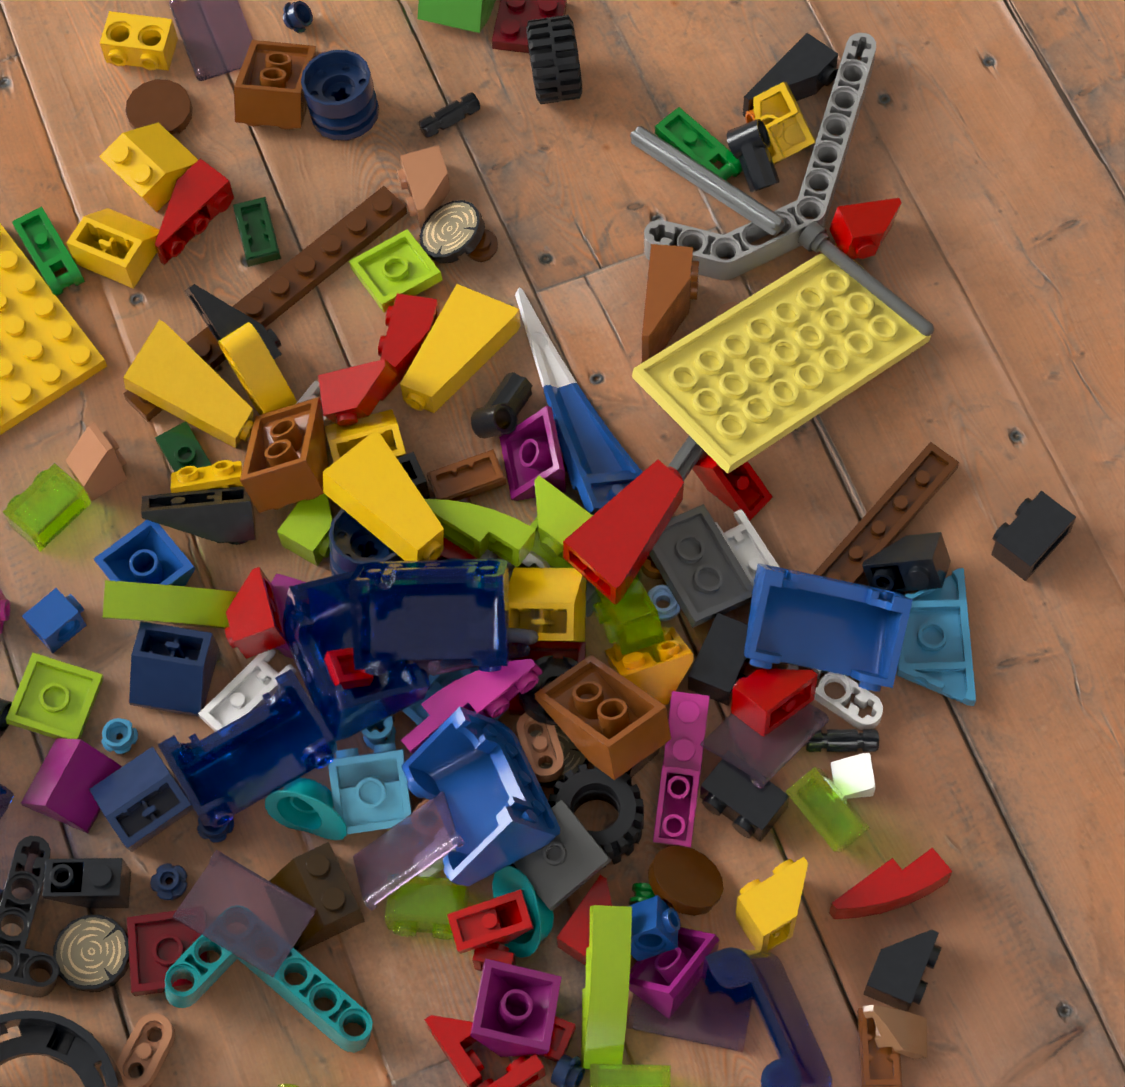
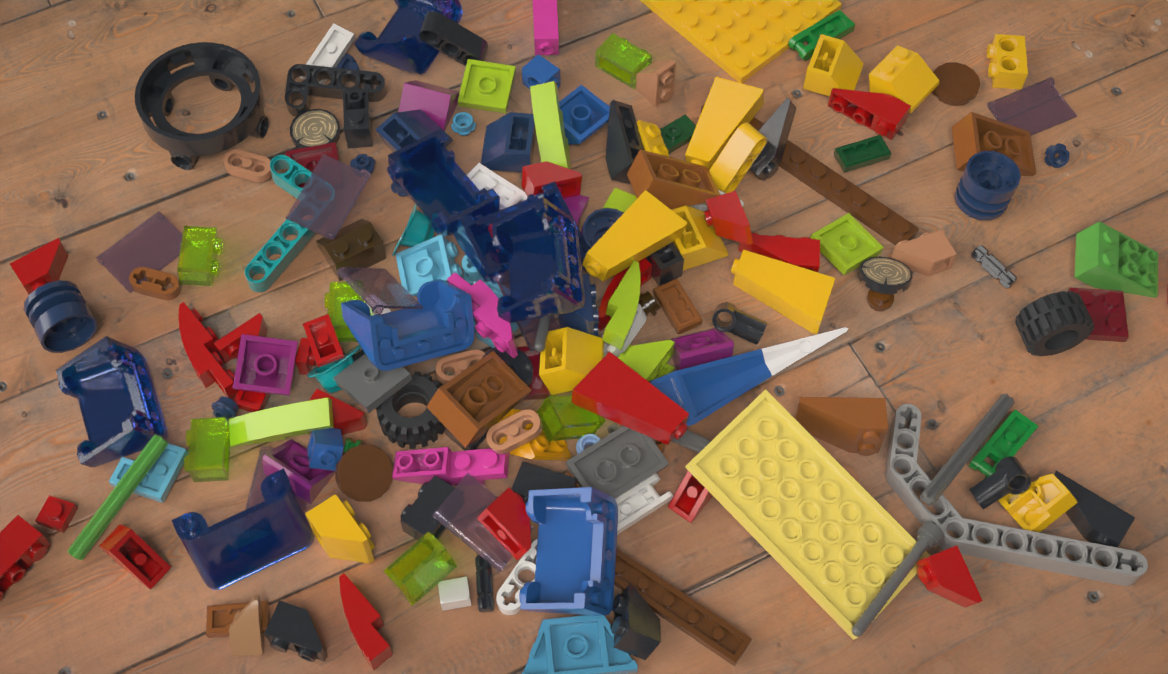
camera: 80 degrees right, 5 degrees down
none -> nougat plate [486,409,543,454]

